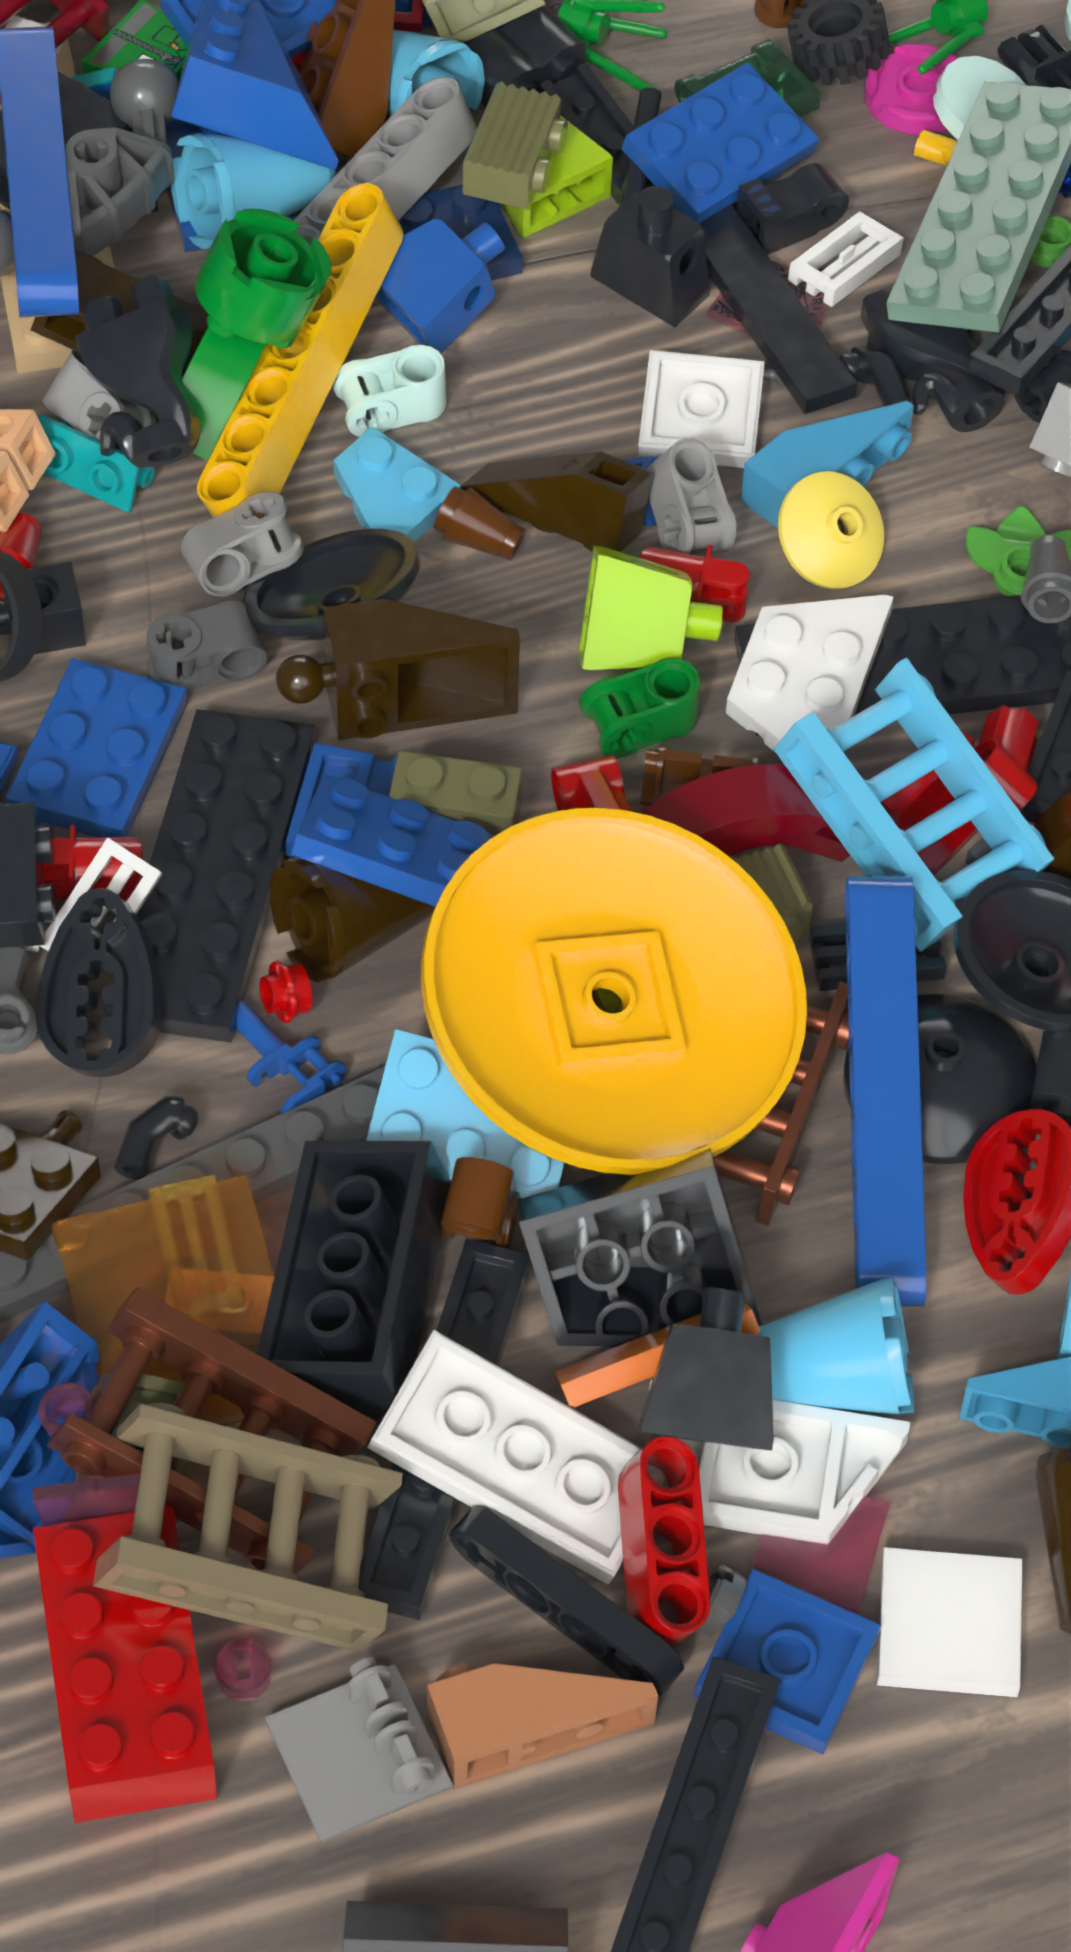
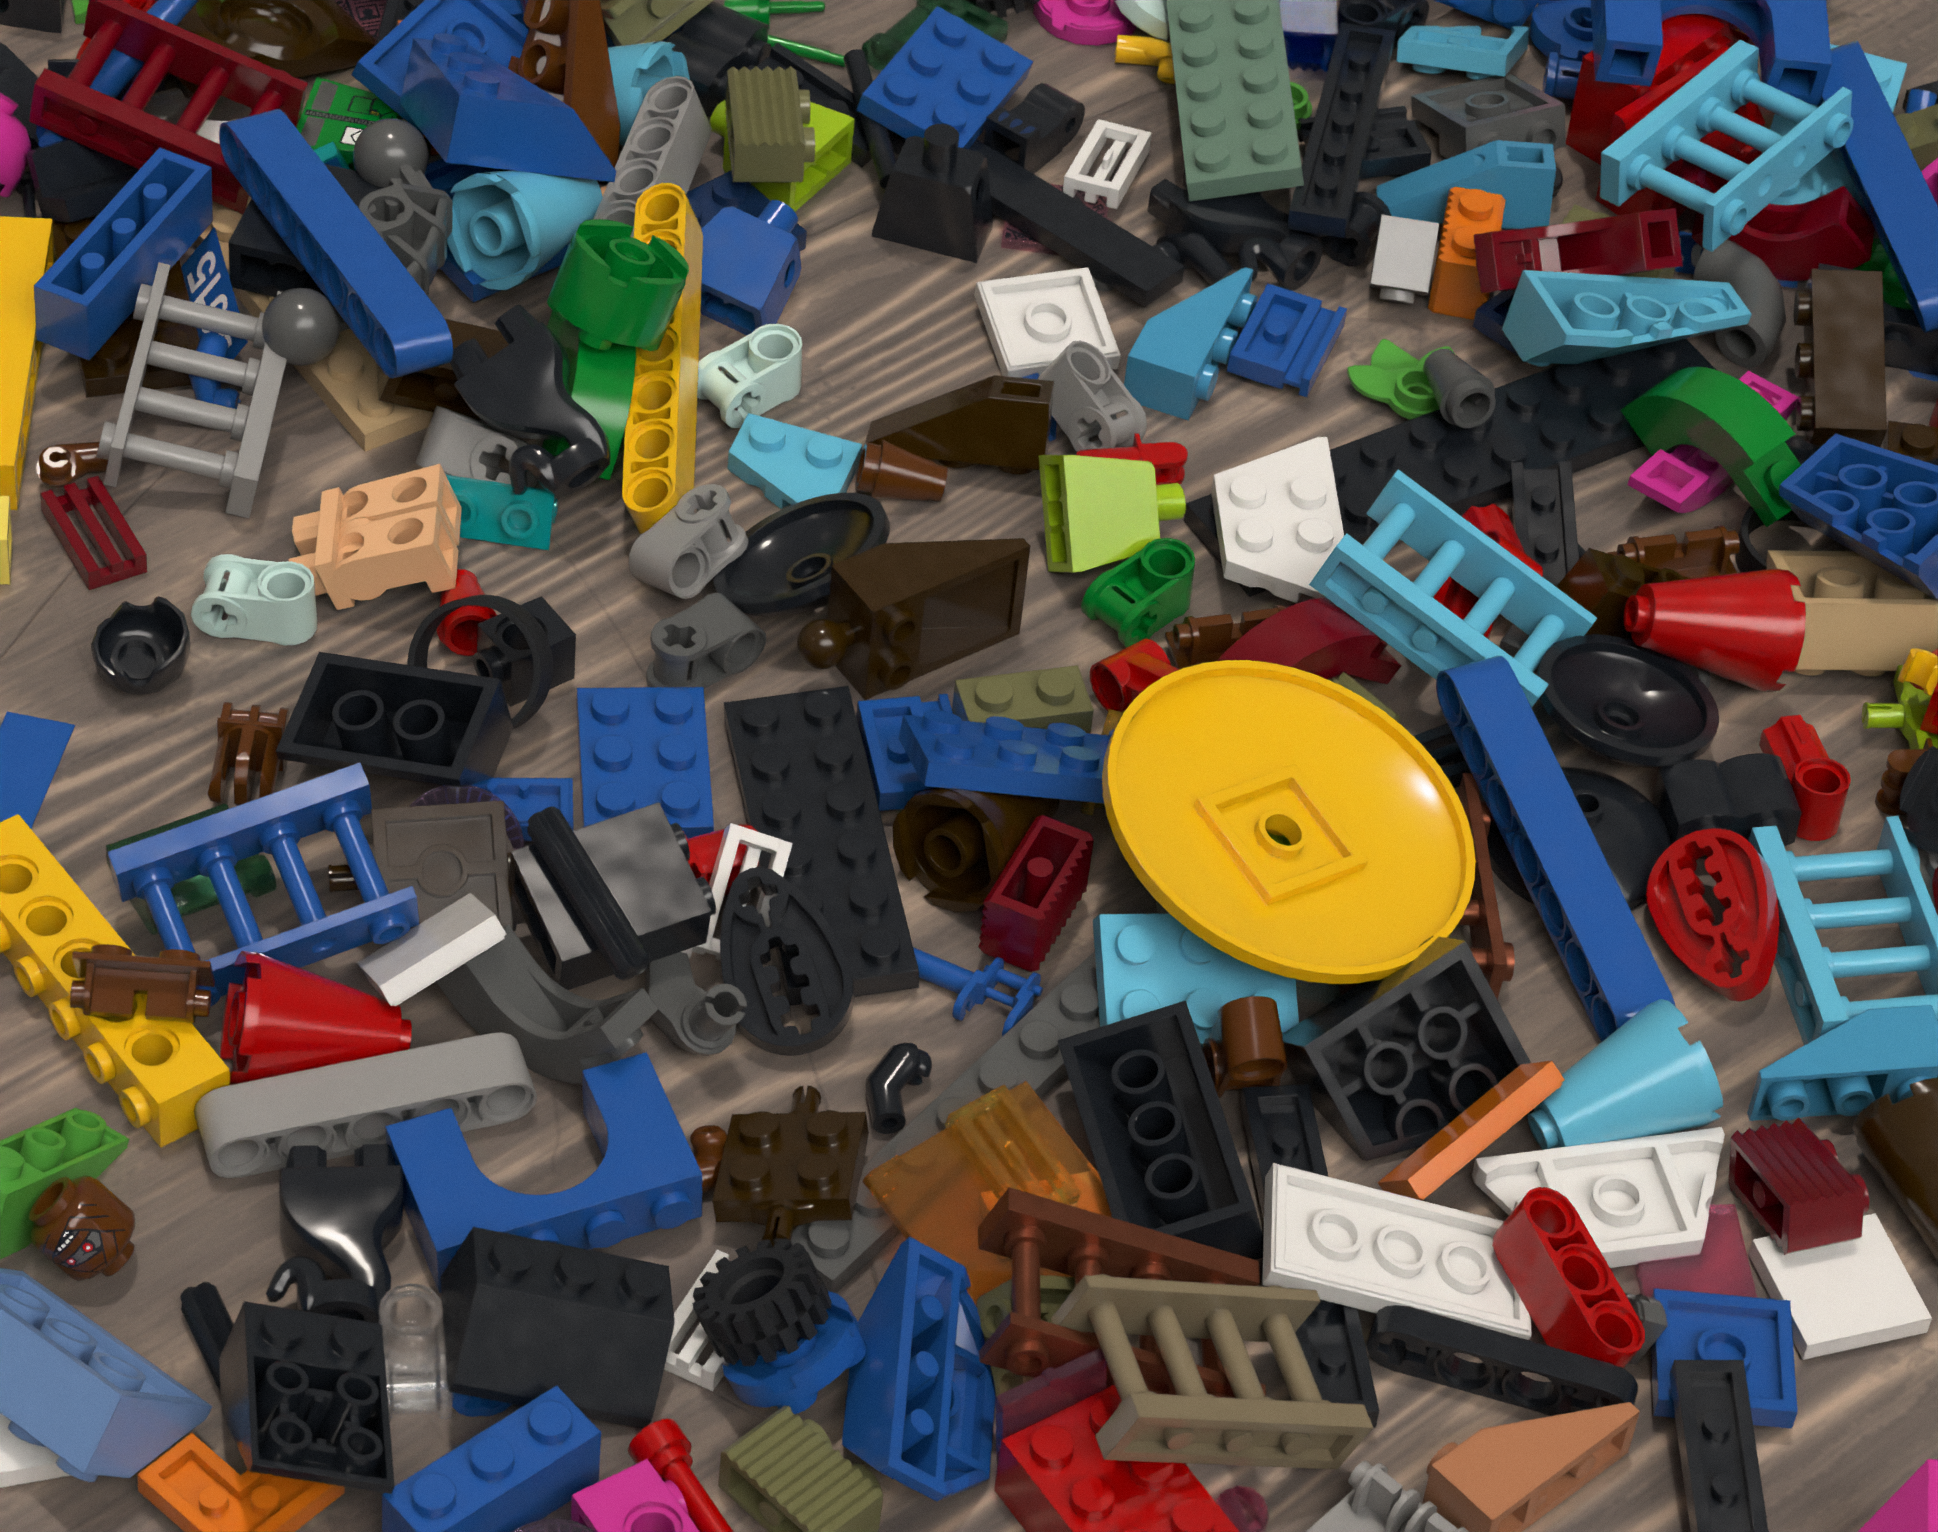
camera: 25 degrees left, 10 degrees down
clear pink hinge [38,1383,95,1437] -> none
red plate [259,960,312,1023] -> none
black torso [638,1287,774,1451] -> none
light yellow dish [778,471,884,590] -> none
none -> dark red brick [978,815,1094,972]
none -> blue plate [1227,284,1347,397]
none -> dark red brick [1728,1117,1870,1255]

